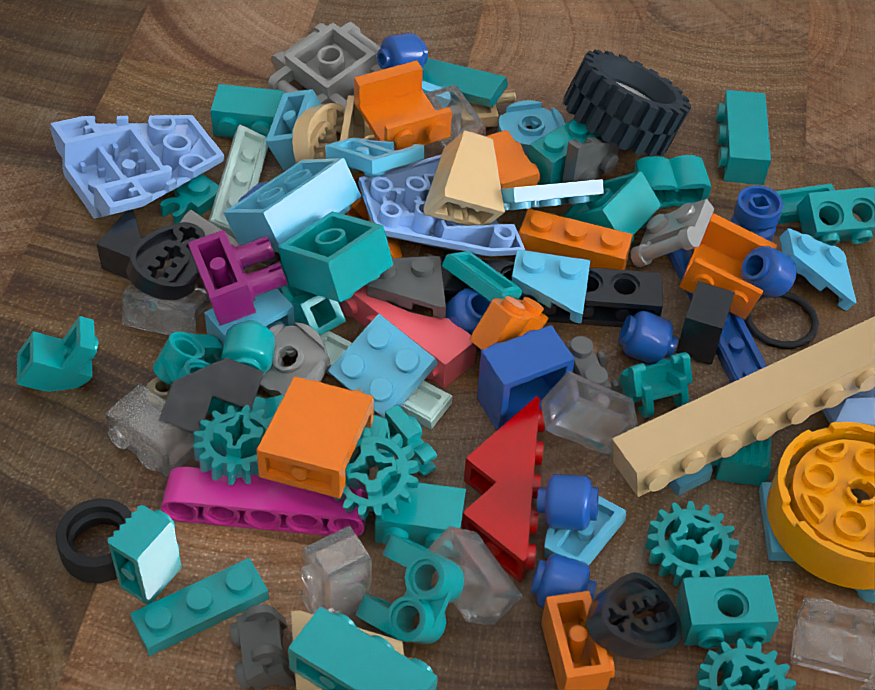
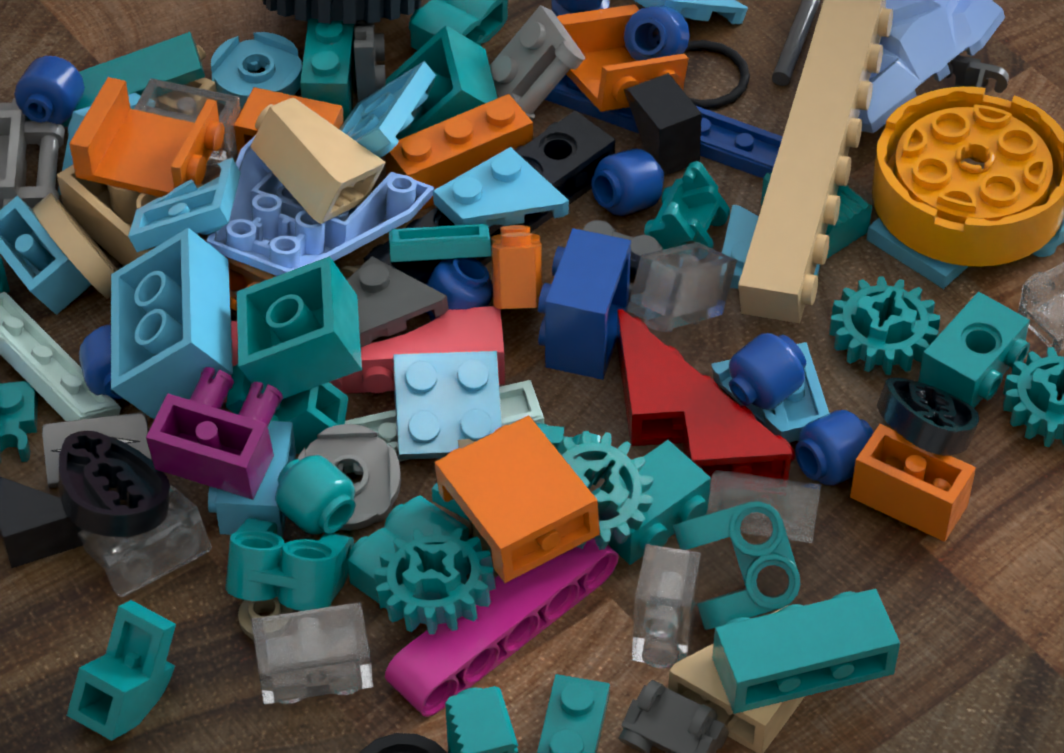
camera: 45 degrees left, 0 degrees up
black tile [158,358,264,434] -> none

